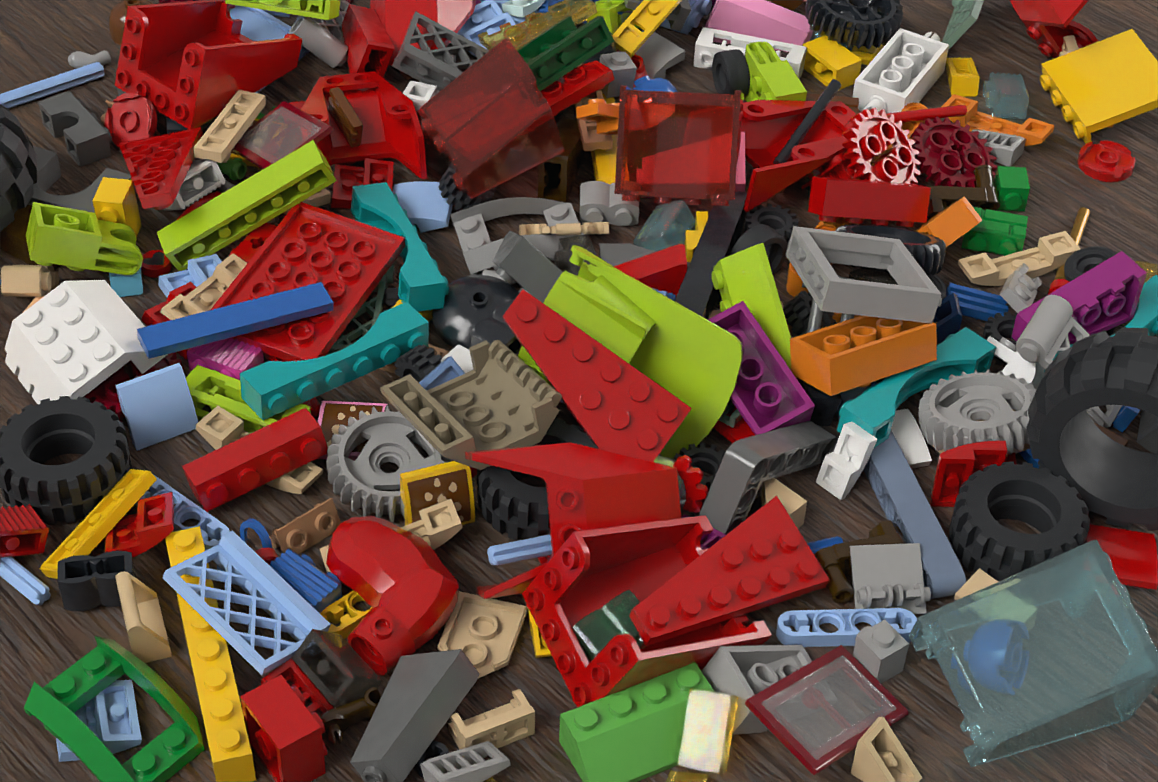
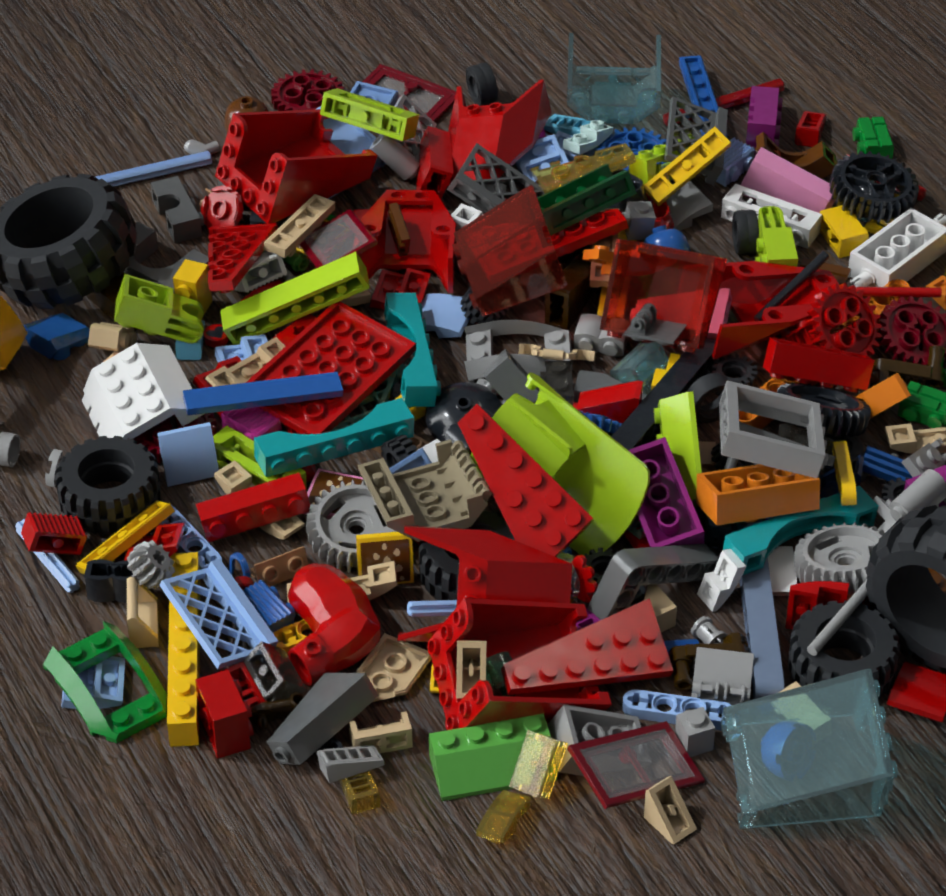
camera: 15 degrees right, 0 degrees up
none -> light grey gear [127,540,175,589]
none -> tan slope [456,641,487,698]
none -> dark grey hinge [624,303,687,345]
none -> light grey bush [691,616,728,644]
none -> light grey bar [807,579,868,656]
none -> yellow beam [832,441,857,506]

